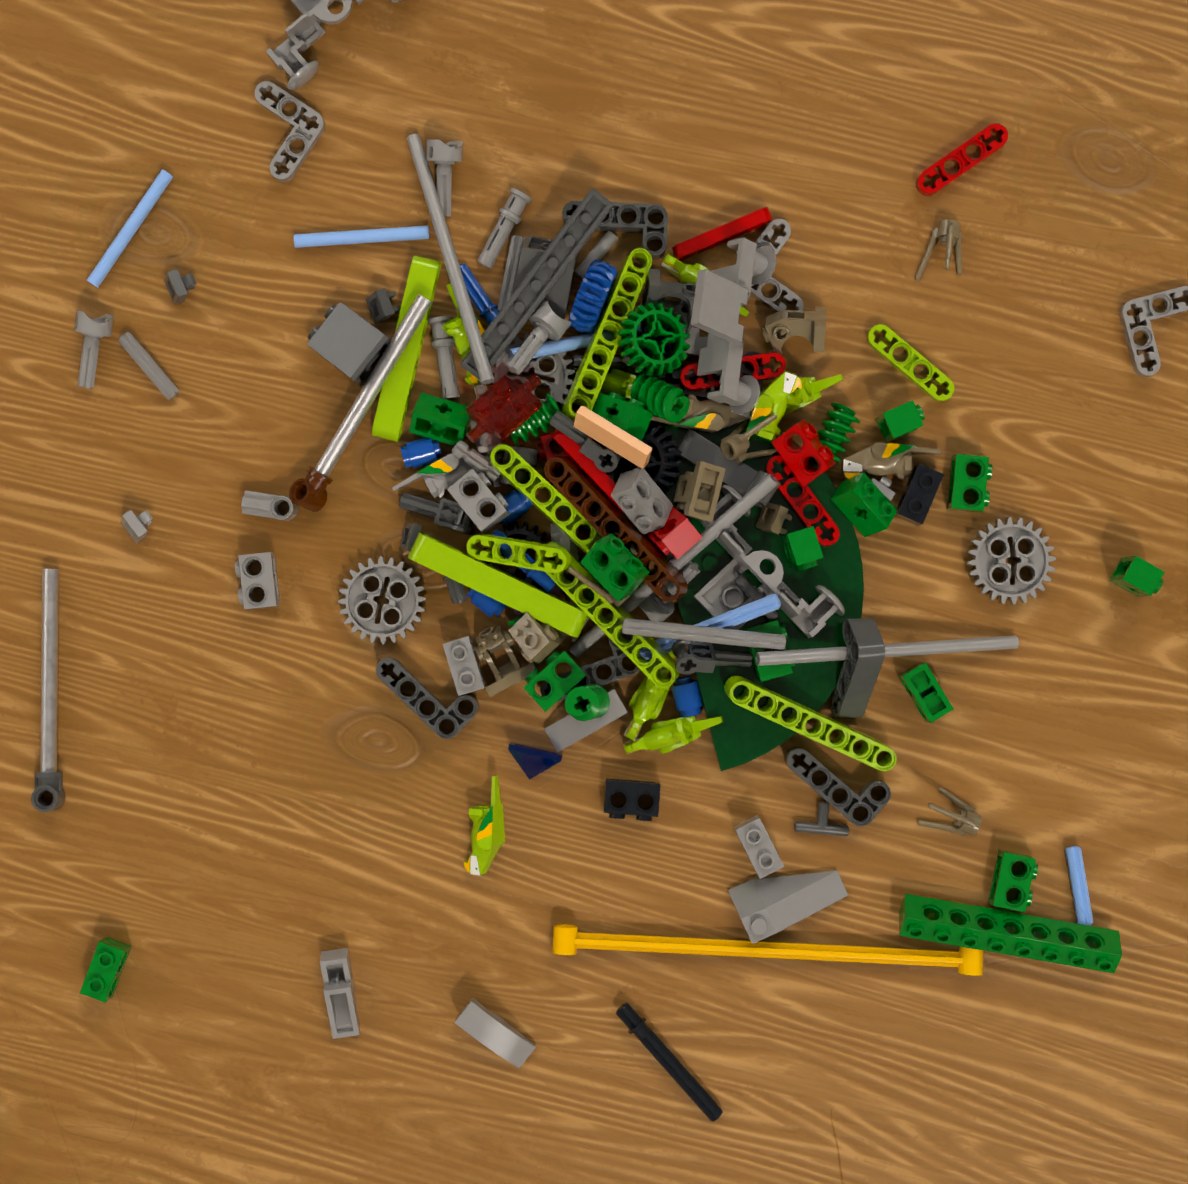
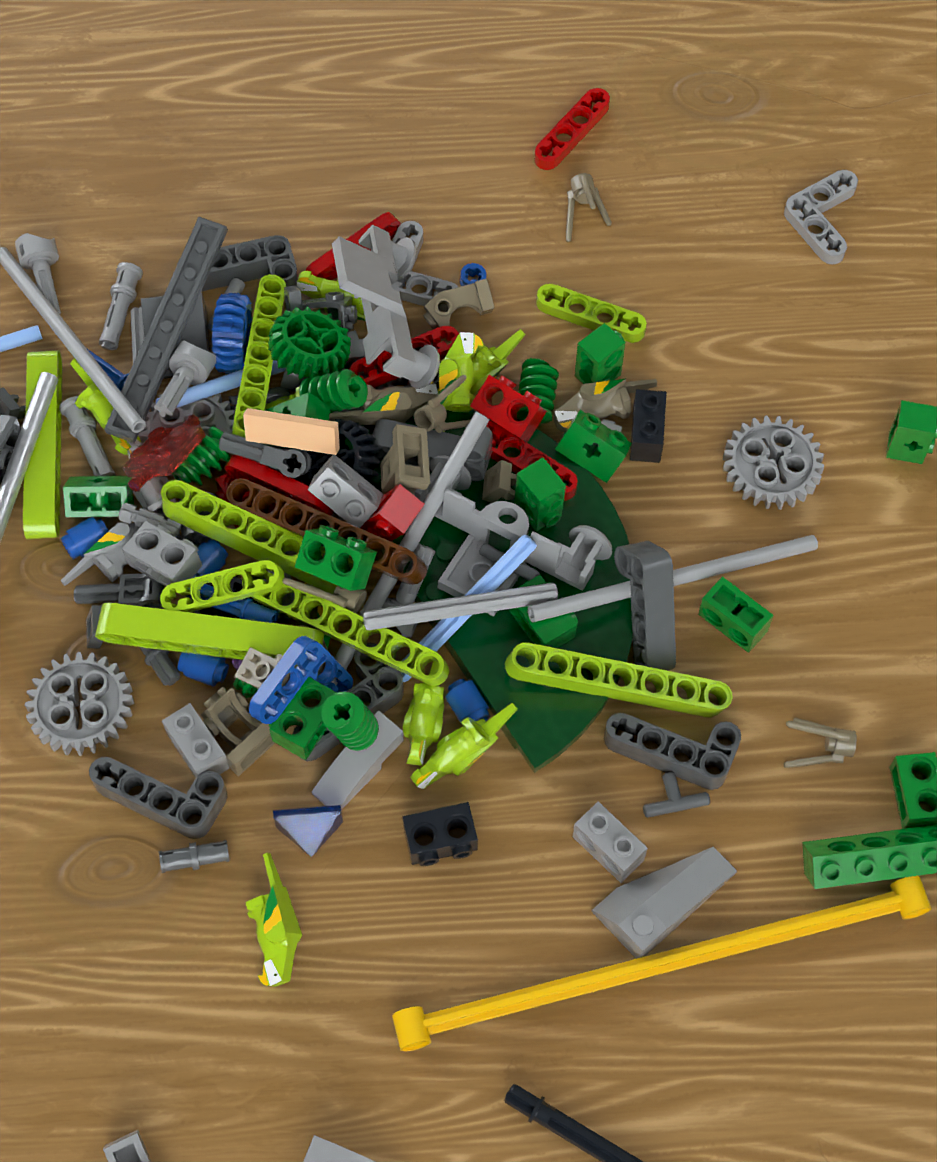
camera: 20 degrees left, 25 degrees down
dark grey connector [672,640,752,675] -> none
green brick [947,454,992,513] -> none
none -> dark grey pin [159,840,230,873]
none -> blue beam [249,636,353,724]
none -> blue bush [460,263,487,286]

